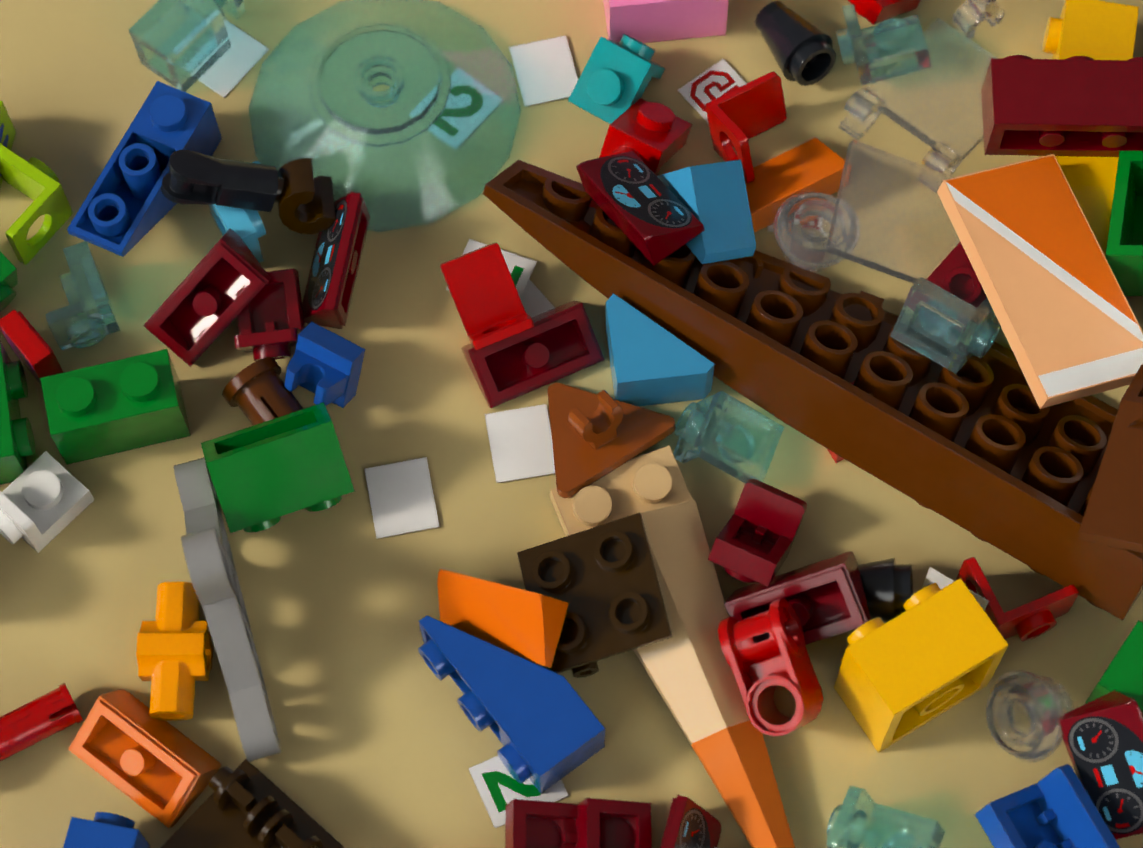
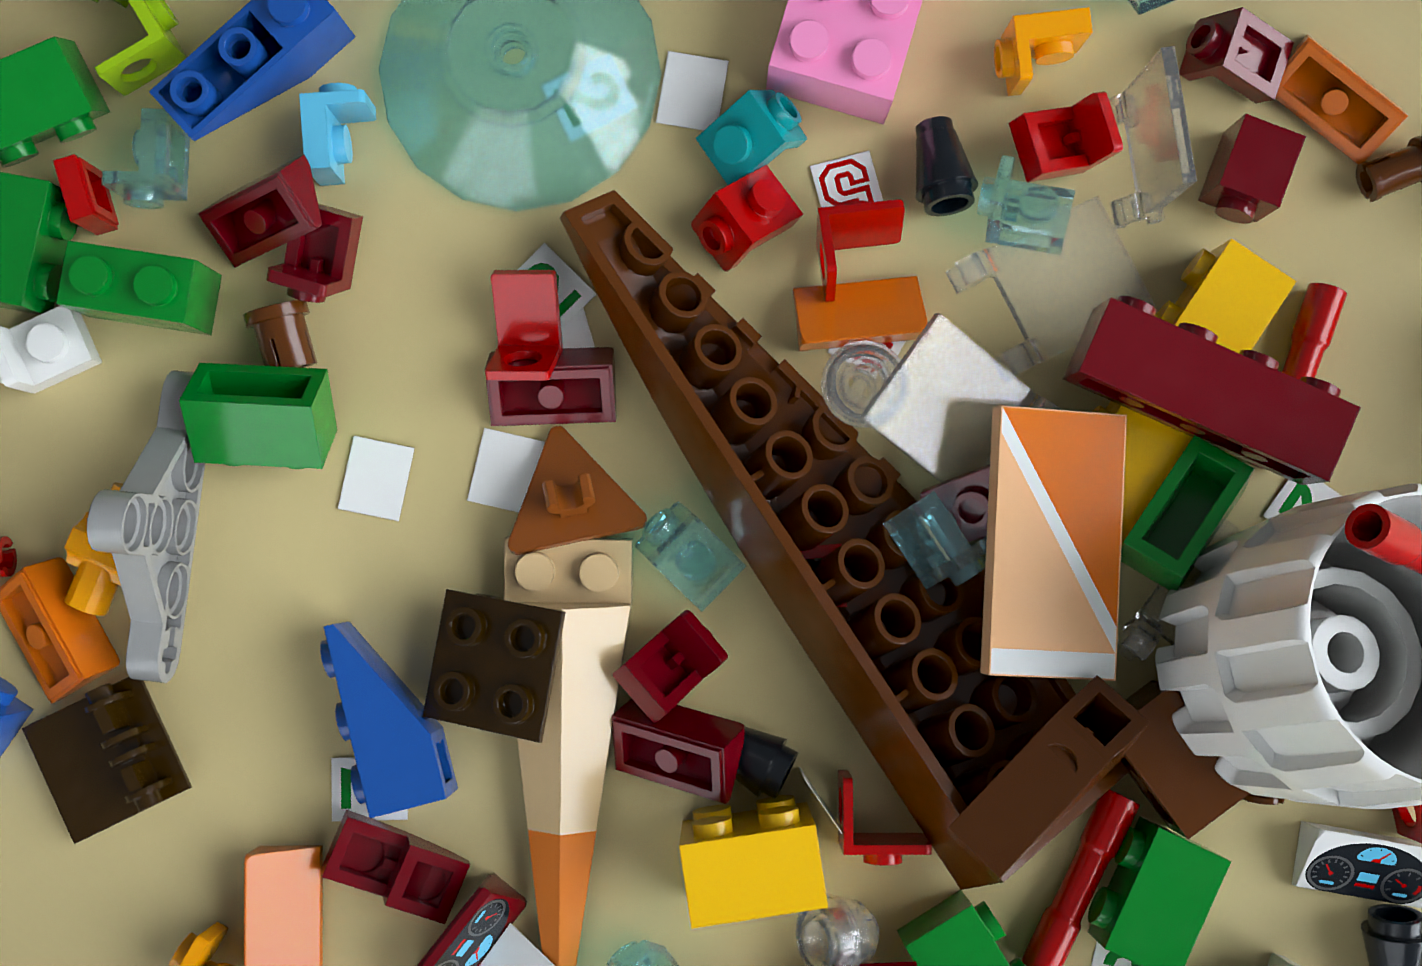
camera: 25 degrees right, 20 degrees up
black piece [161,150,336,235] -> none
blue tile [284,321,365,408] -> none
dark red slope [302,192,370,329] -> none
orange slope [437,569,569,668] -> none
slope [576,151,704,265] -> none
dark azure slope [605,293,715,406] -> none
dark azure slope [657,159,756,264] -> none
red piece [718,598,823,737] -> none

